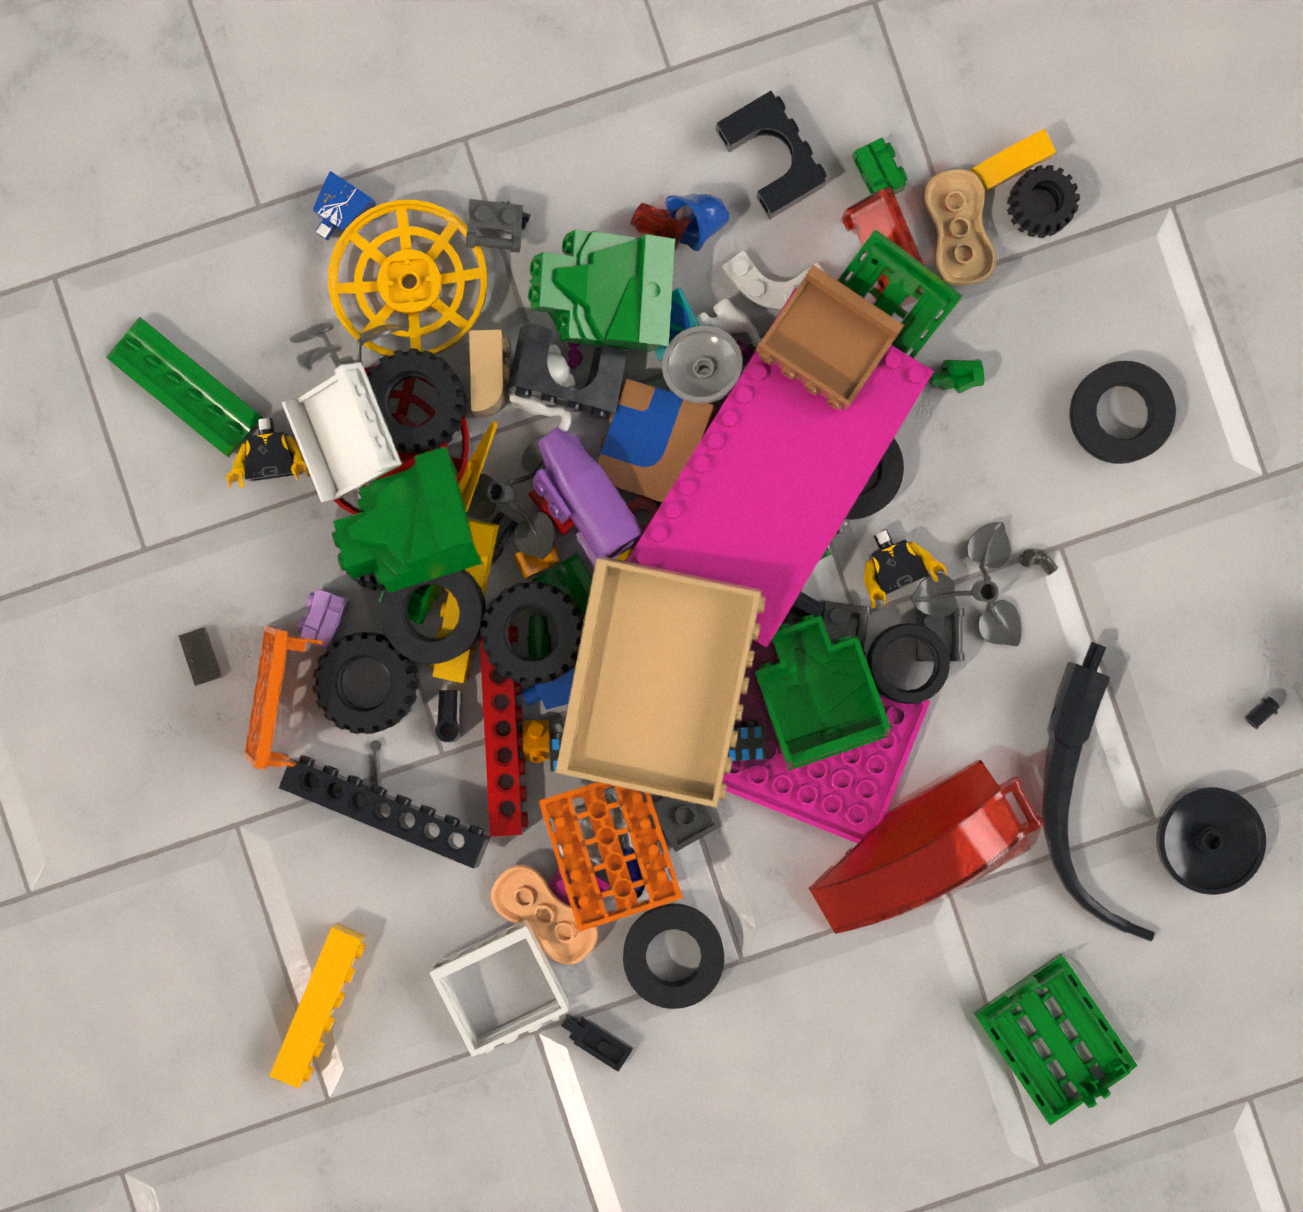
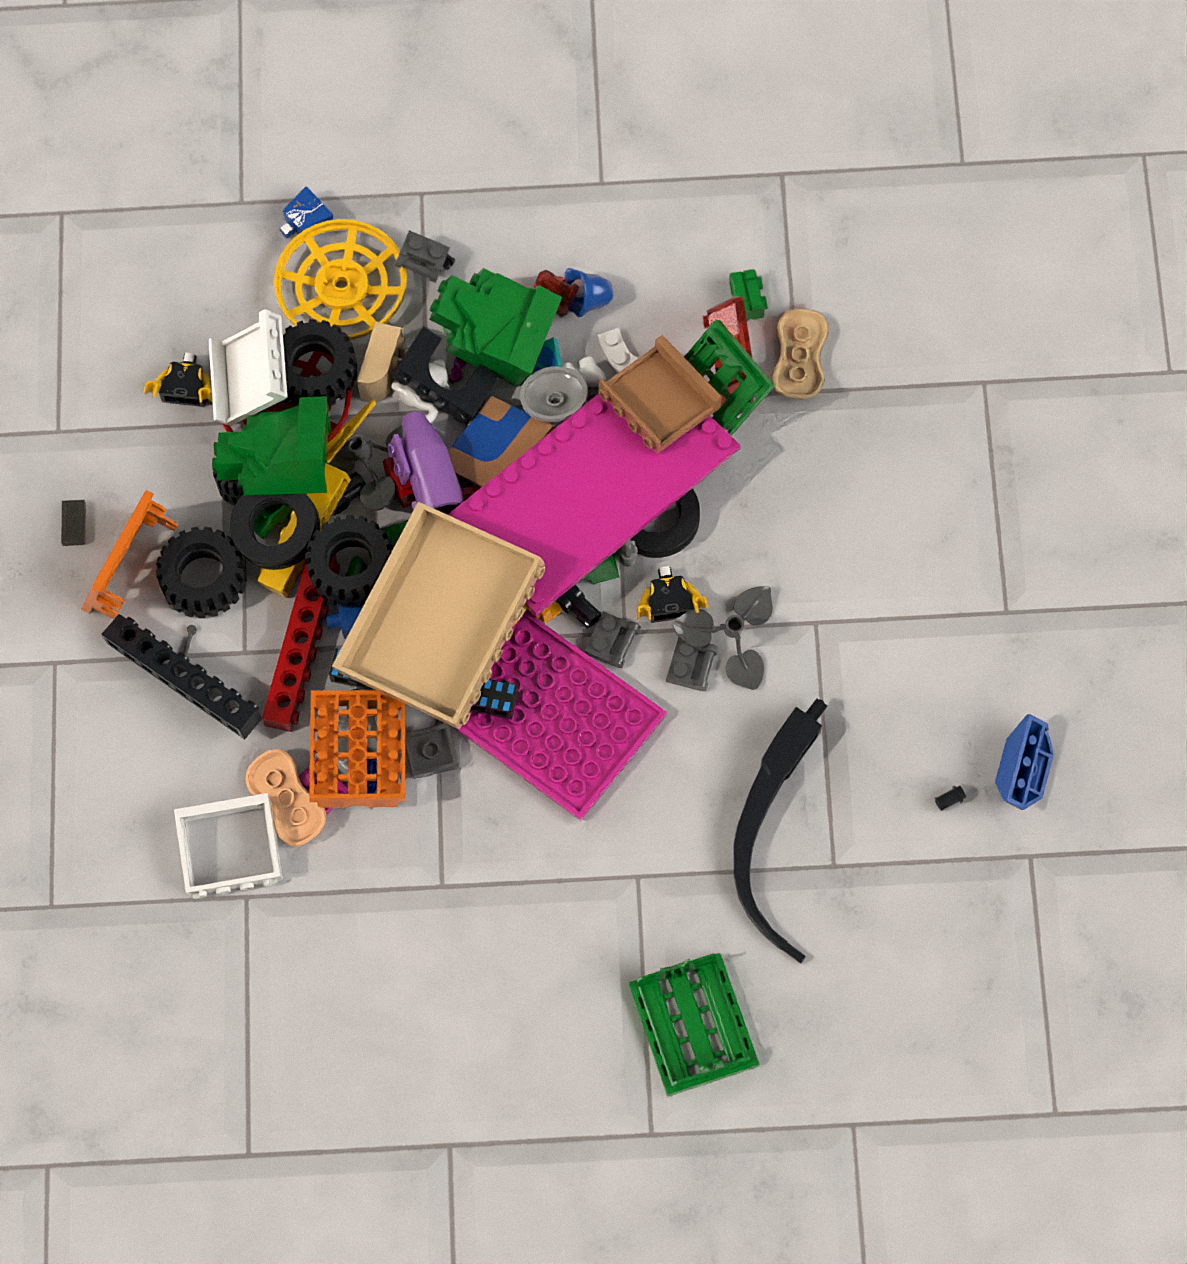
camera: 20 degrees right, 20 degrees down
green plate [106,316,262,457] -> none
yellow brick [269,923,366,1089] -> none
dark grey plant [290,323,409,372] -> none
lavender brick [297,588,350,649] -> none
black piece [435,690,463,743] -> none
light orange bracket [513,545,560,579] -> none
light orange bracket [523,719,550,763] -> none
black hinge [561,1014,633,1072] -> none
black tyre [623,904,724,1009] -> none
black arch [716,90,827,219] -> none
green panel [755,615,891,771] -> none
clear red windscreen [809,760,1044,934] -> none
black tyre [867,623,950,704] -> none
green rock [928,359,985,394] -> none
yellow slope [969,128,1056,192] -> none
black tyre [1007,165,1080,238] -> none
clear smoke arm [1018,548,1059,576] -> none
black tyre [1069,361,1176,464] -> none
black dish [1156,787,1266,895] -> none

